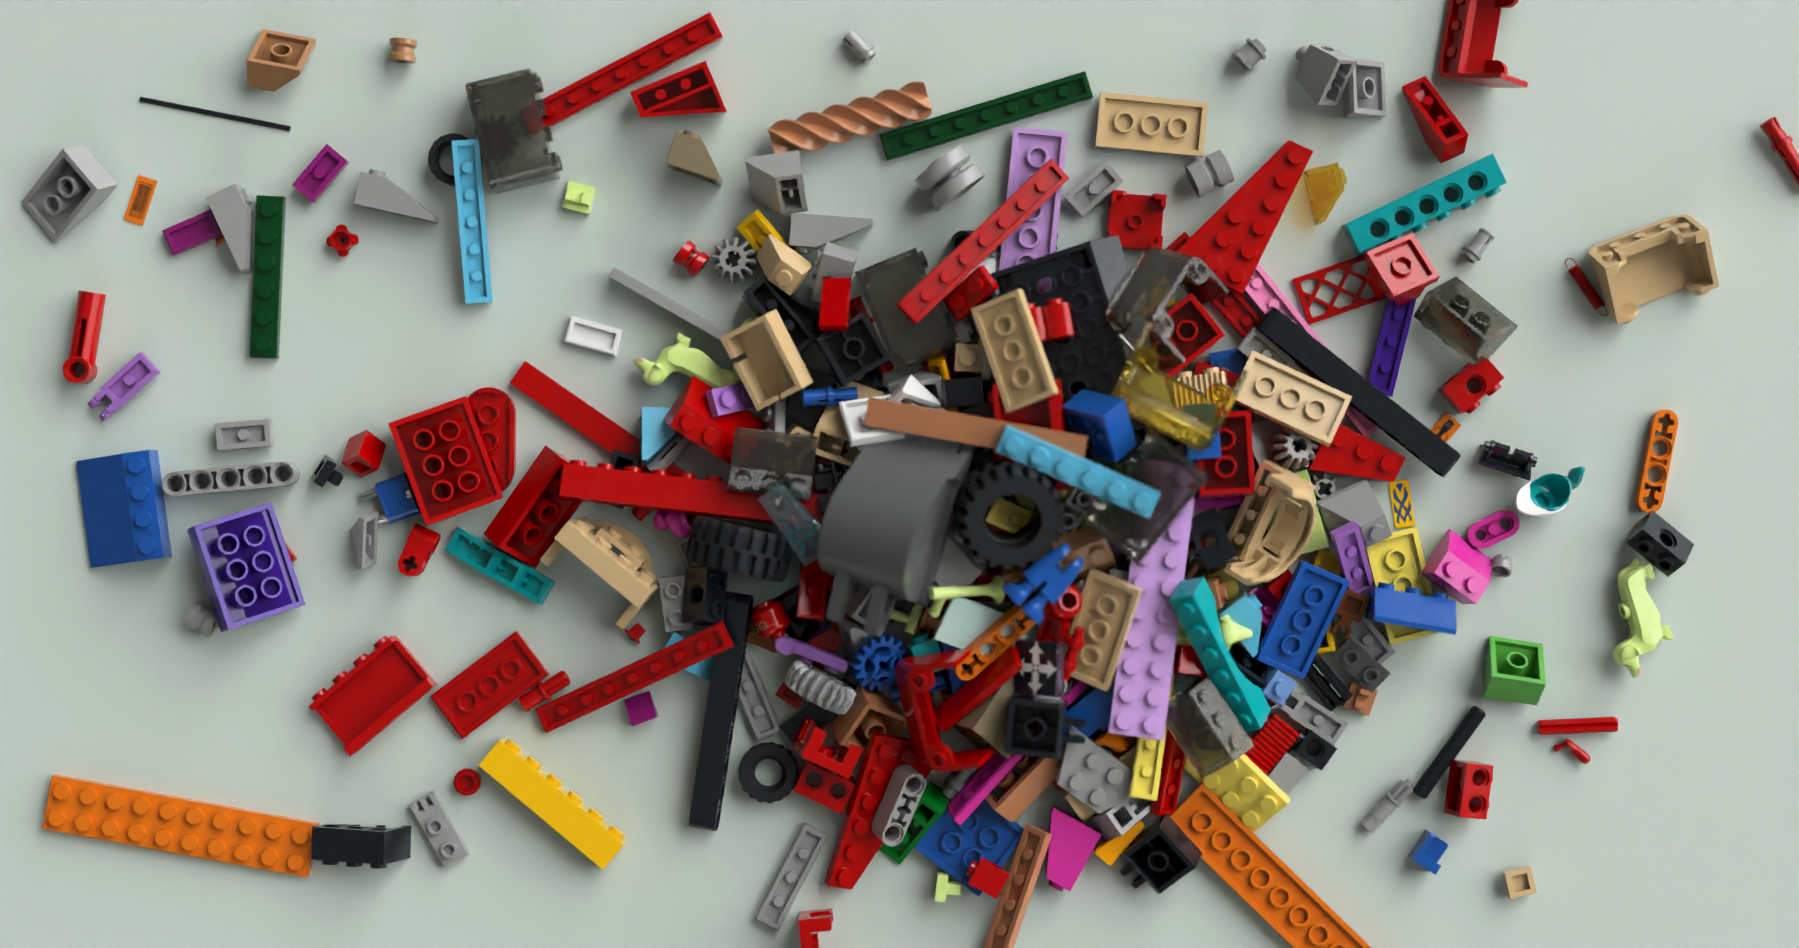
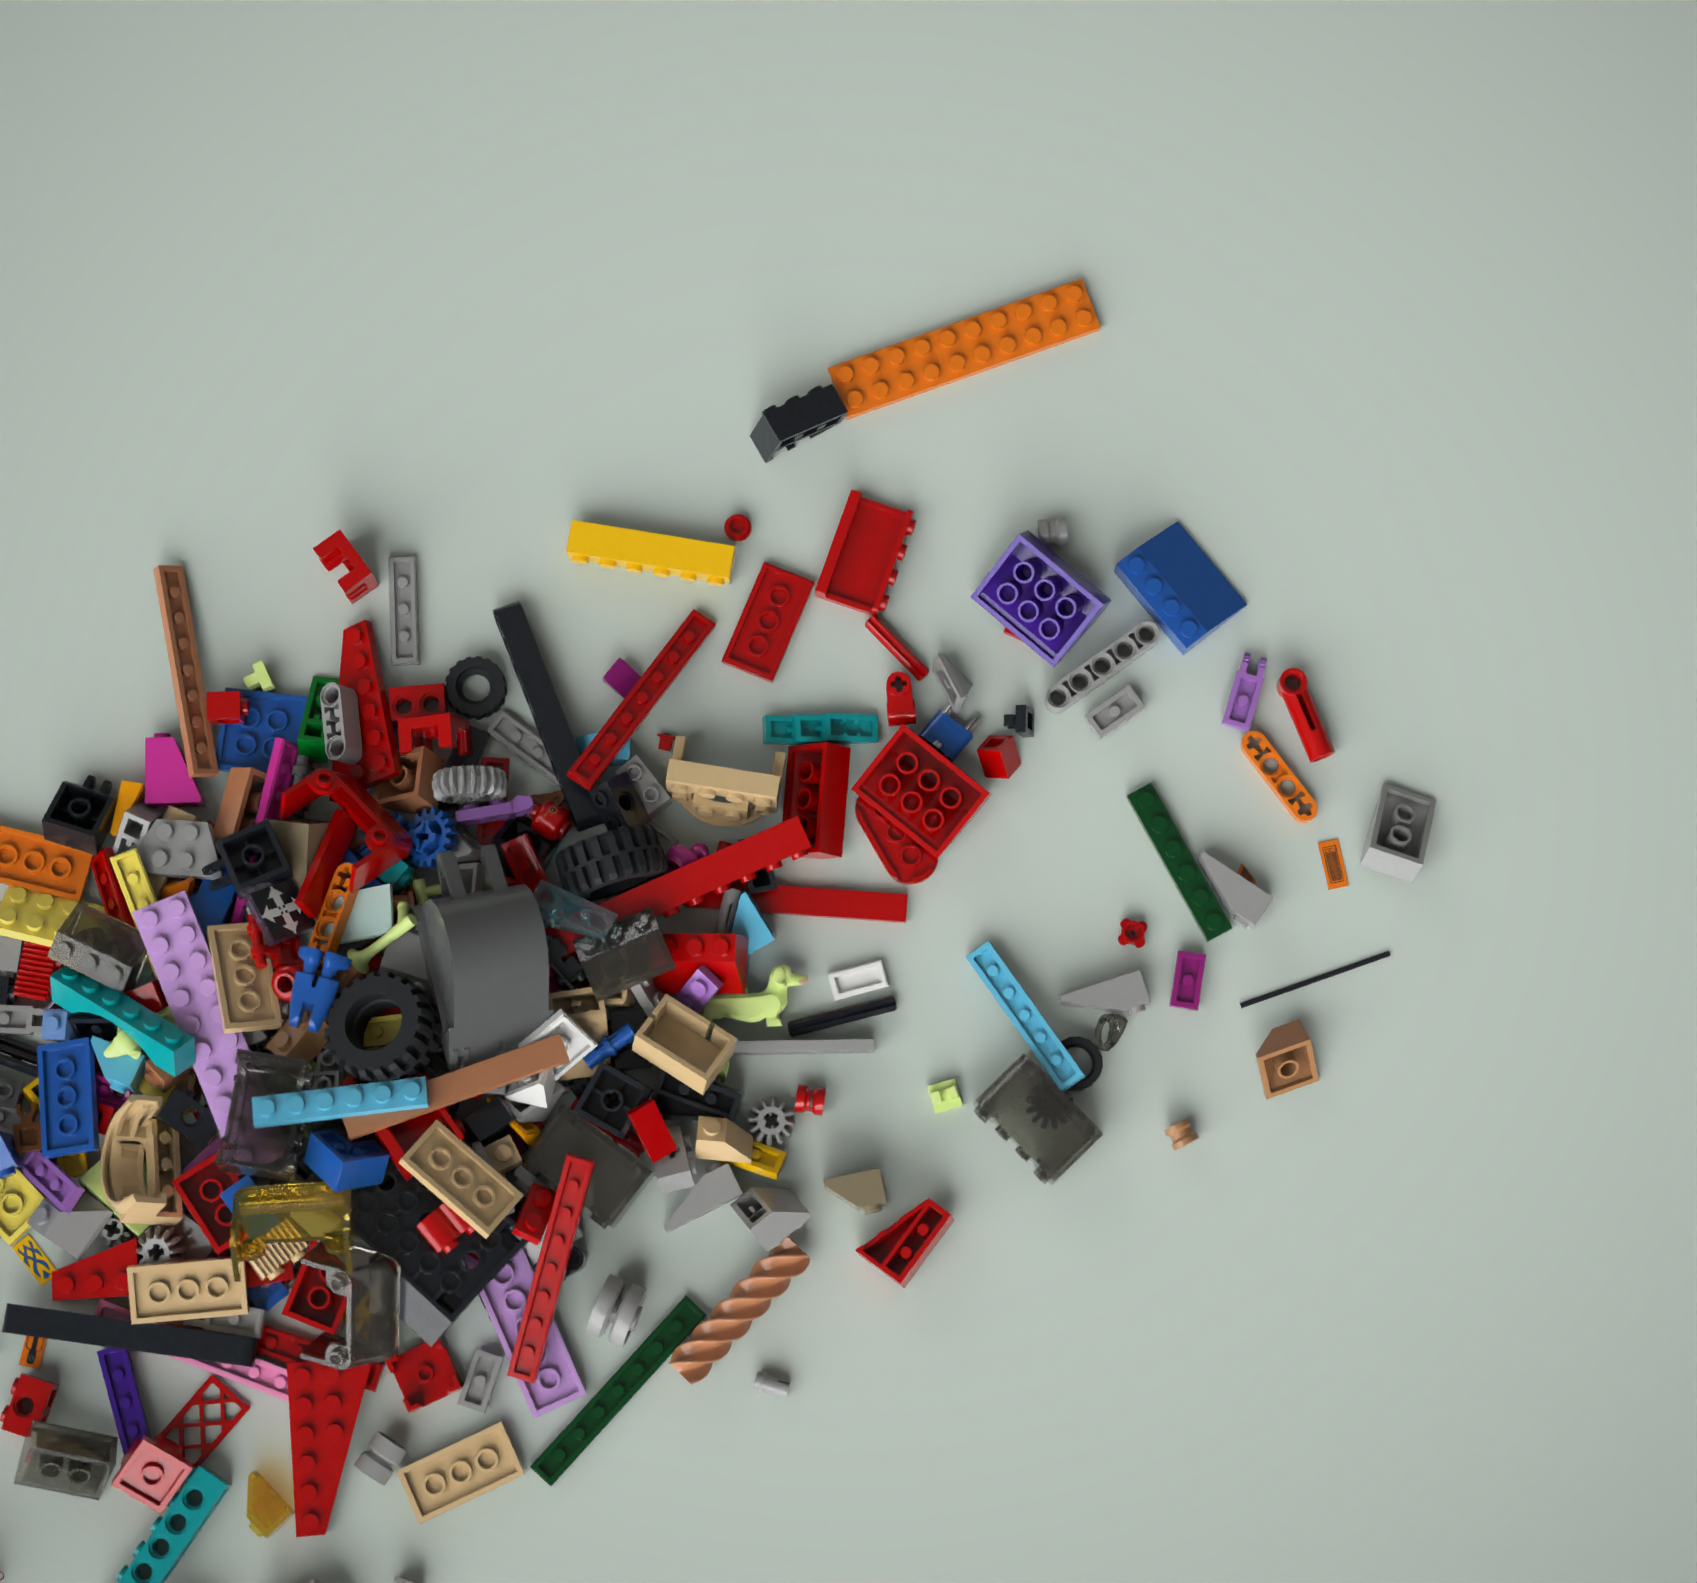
camera: 150 degrees right, 10 degrees down
magenta tile [162,210,223,256] -> none
light grey hinge [410,790,469,868] -> none
red axle [518,671,571,712] -> none
red tile [519,12,723,136] -> none
light grey pin [1461,228,1494,264] -> none
none -> black axle [787,995,897,1037]
none -> red axle [865,615,929,681]
none -> clear smoke piece [1095,1012,1128,1051]
none -> orange beam [1240,731,1318,823]

